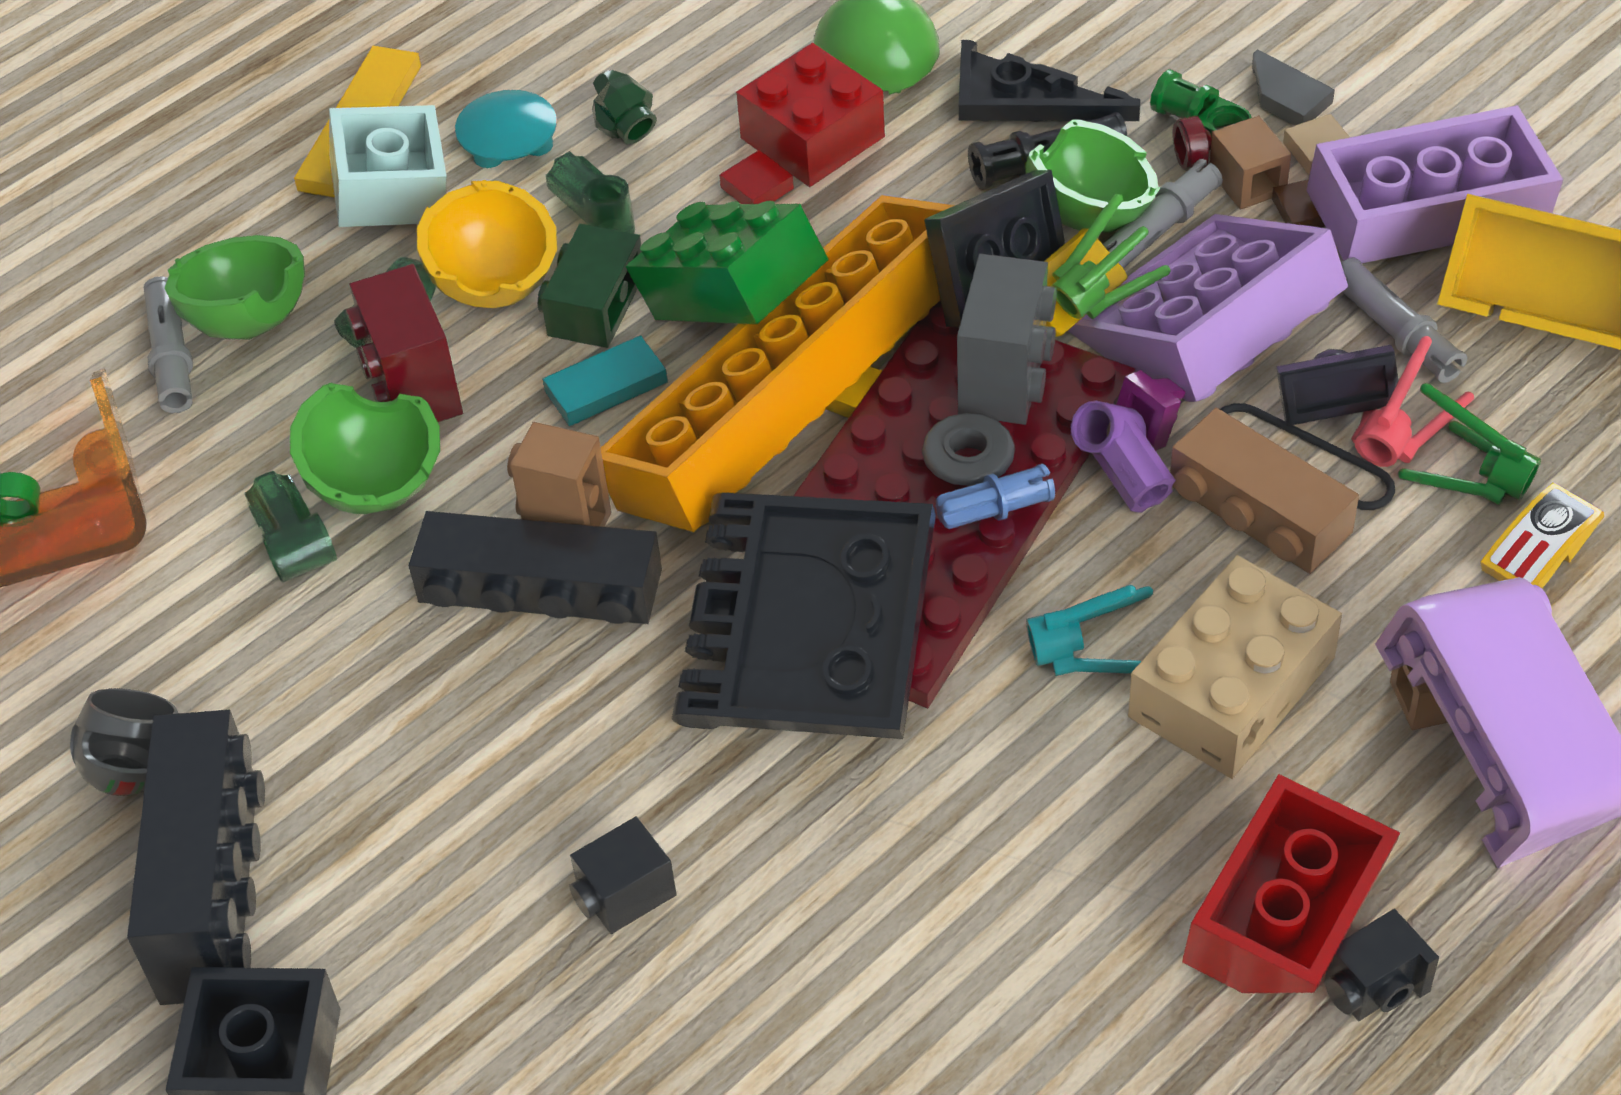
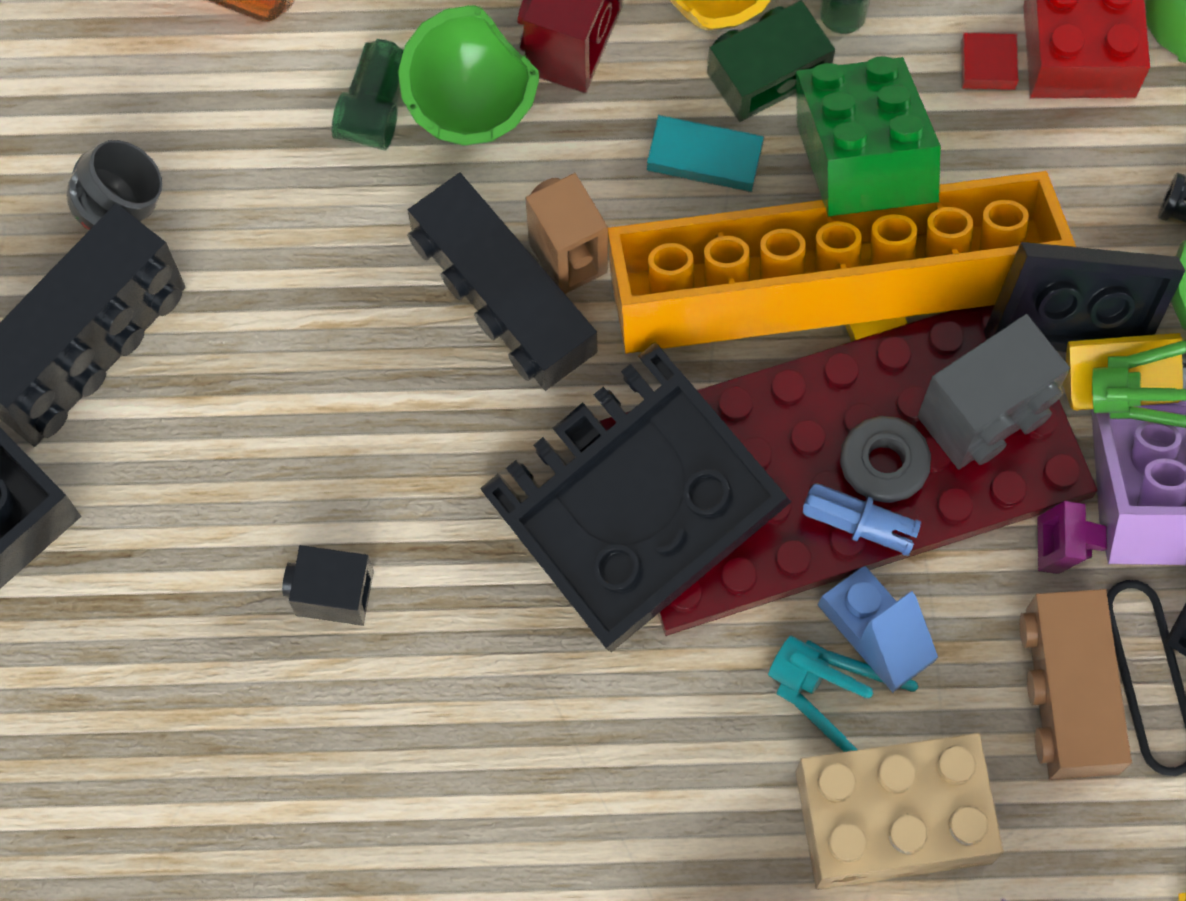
camera: 40 degrees right, 20 degrees up
medium lavender piece [1071,401,1176,513] -> none
none -> medium blue slope [818,566,938,693]

